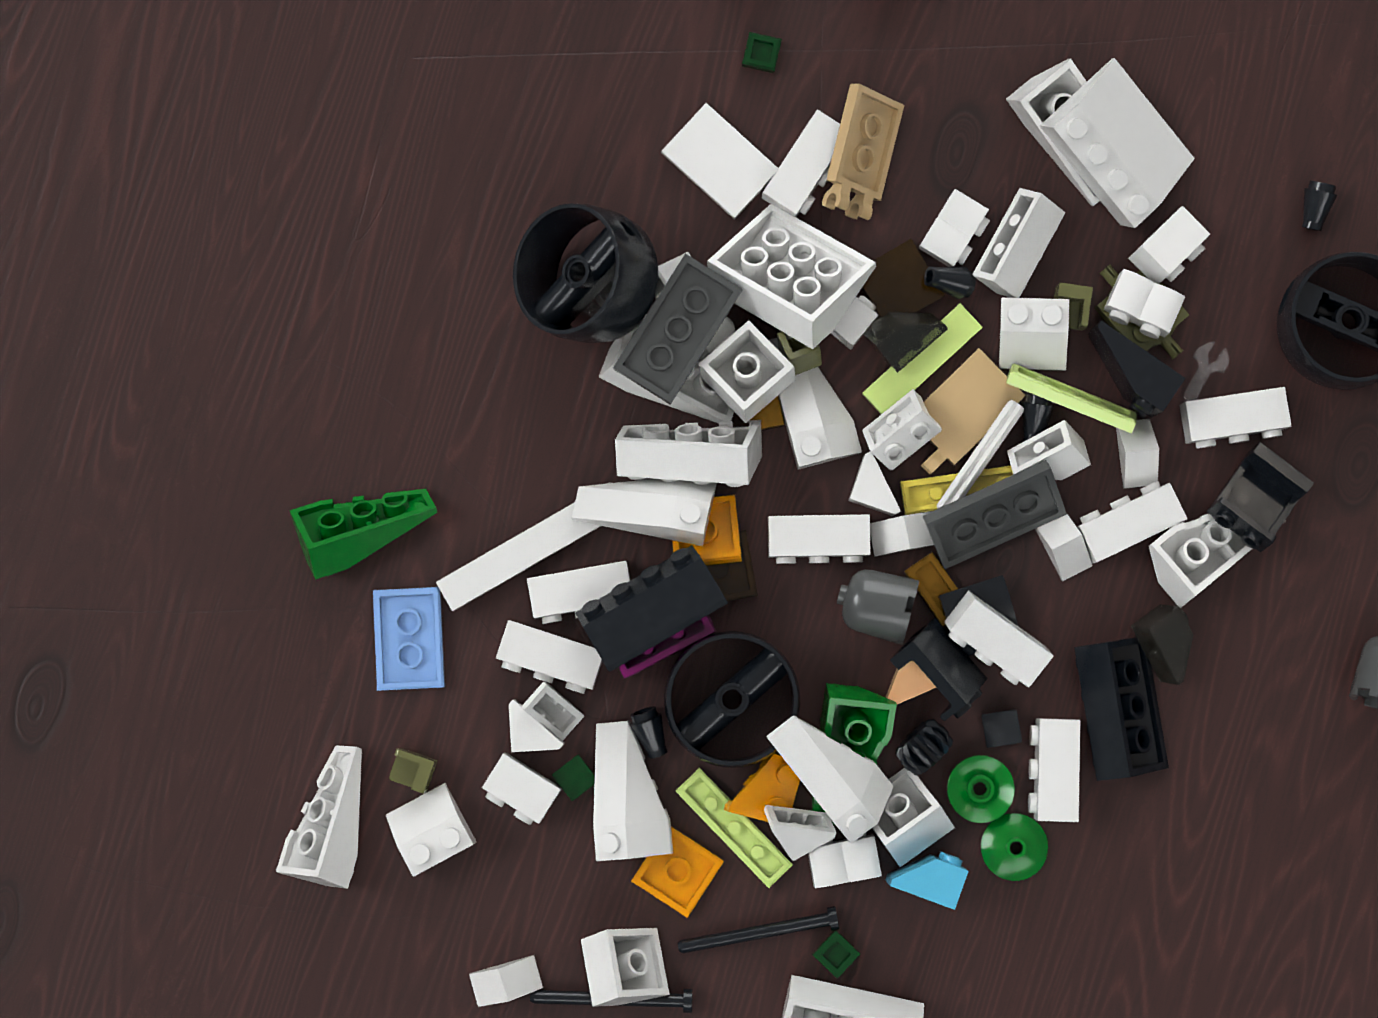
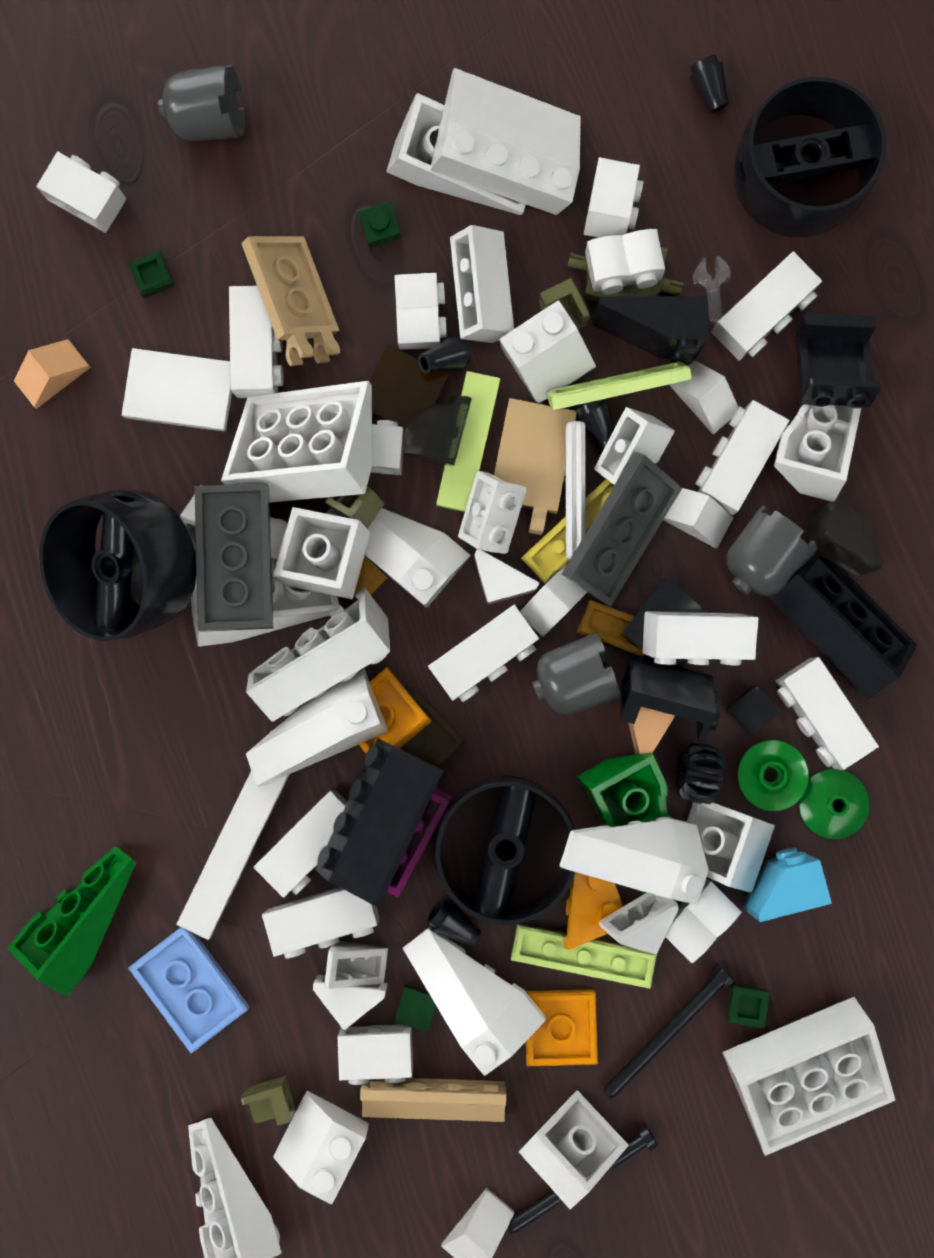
camera: 35 degrees left, 0 degrees up
none -> light nougat slope [14,339,91,409]
none -> dark green plate [358,201,401,248]
none -> tan fence [360,1078,506,1122]
none -> dark grey cylinder [726,506,818,596]

